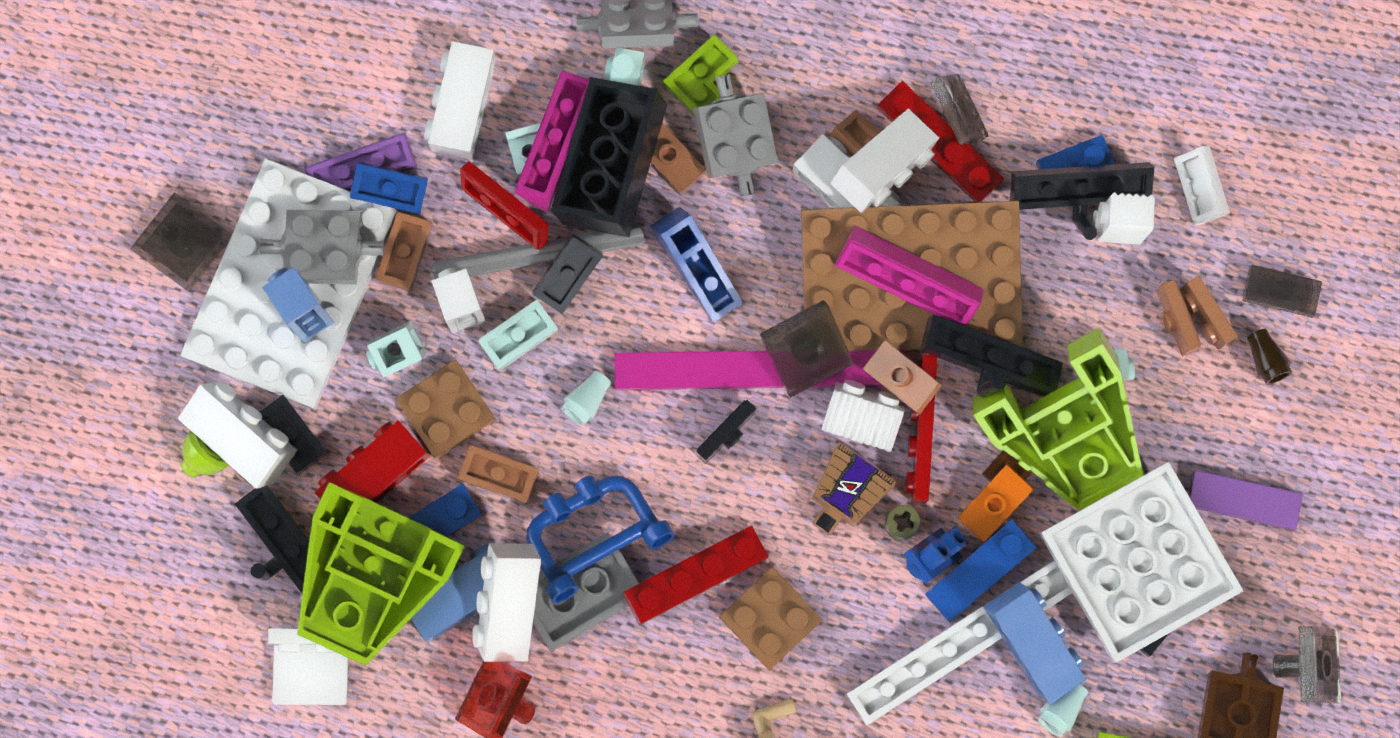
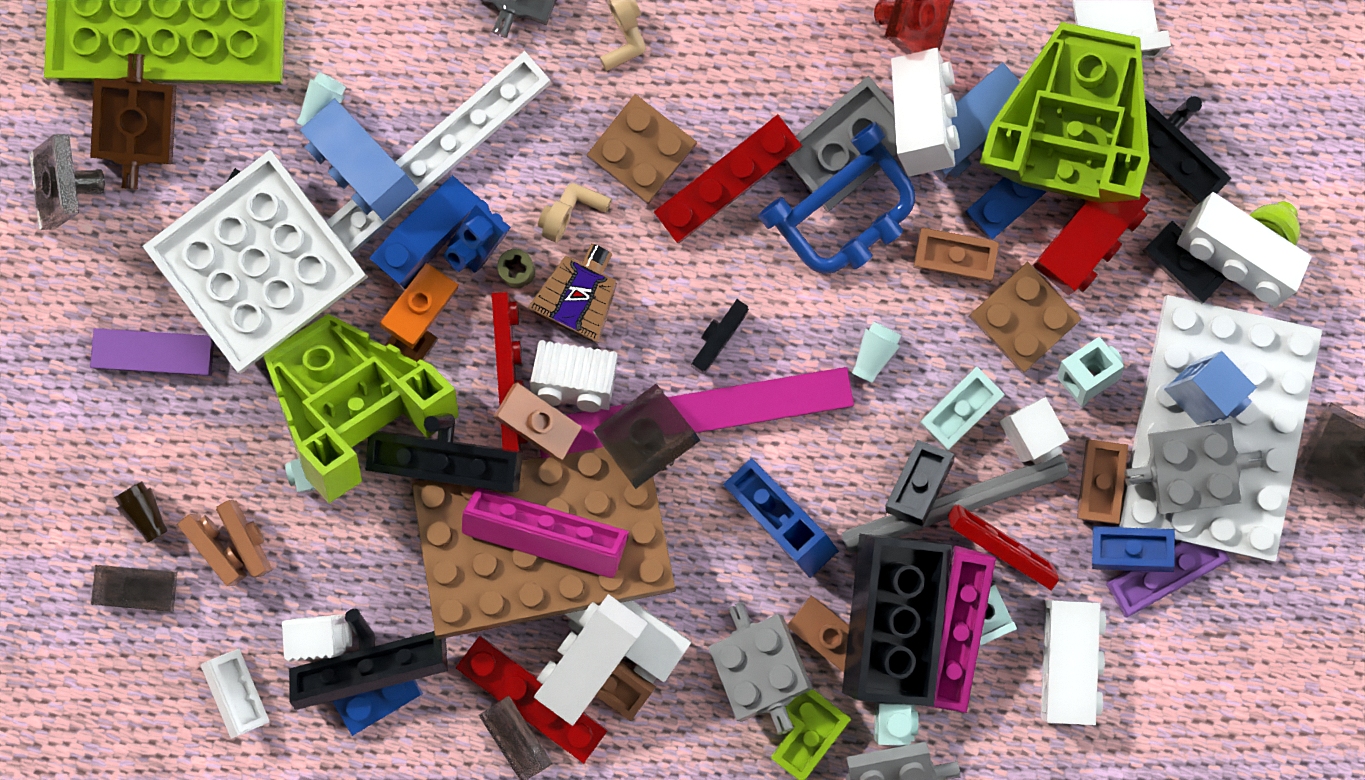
camera: 175 degrees right, 5 degrees up
none -> tan plate [538,183,612,243]

